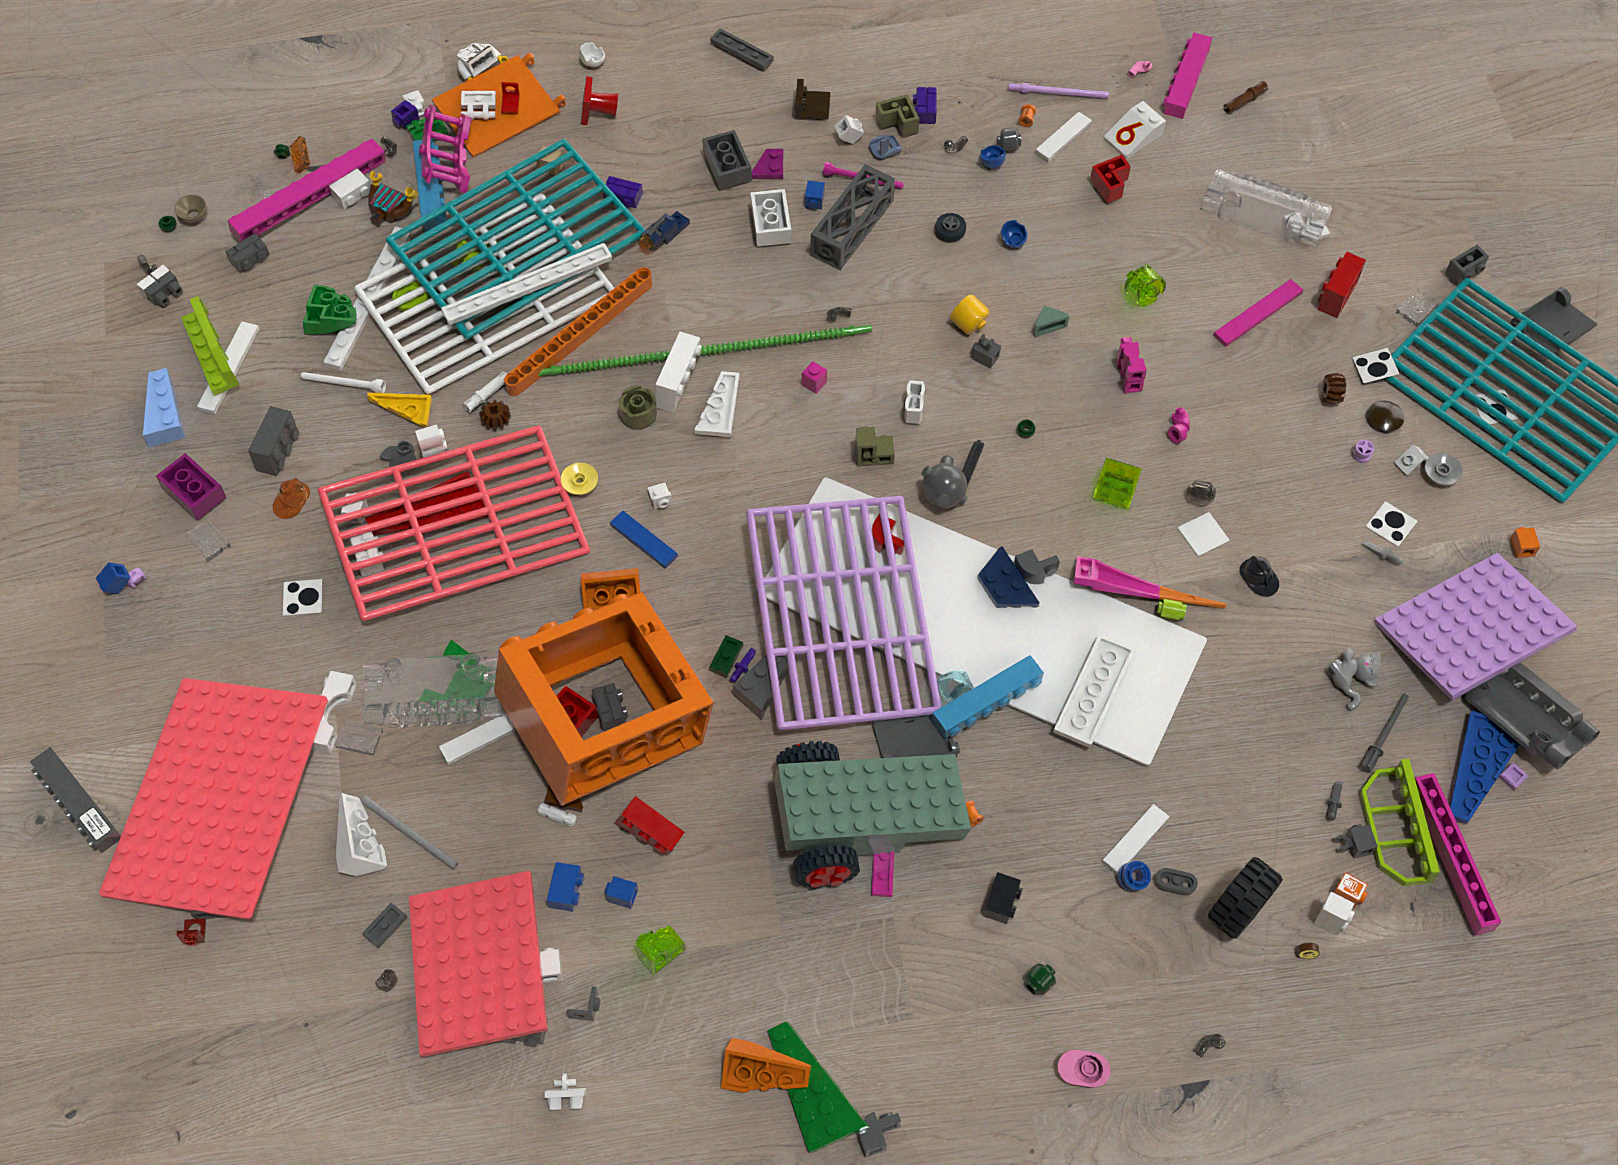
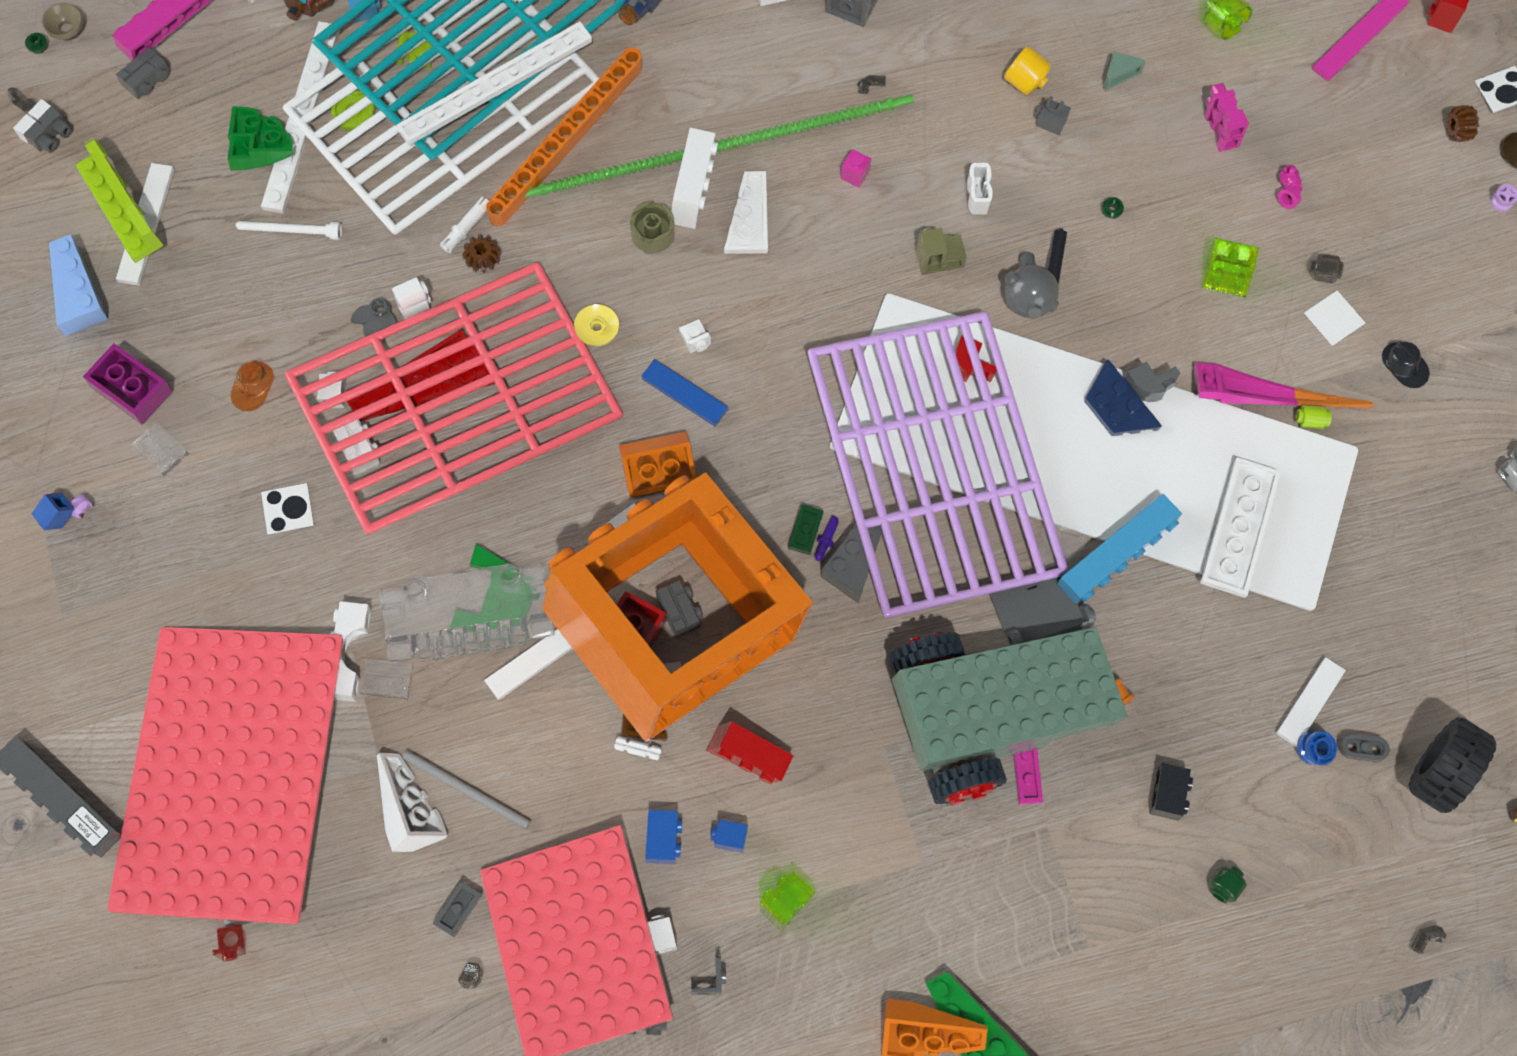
camera: 10 degrees left, 10 degrees up
dark grey brick [248,406,299,476] -> none
yellow wing [367,393,432,428] -> none
clear light blue piece [937,671,974,701] -> none
bright pink piece [1058,1050,1111,1087] -> none

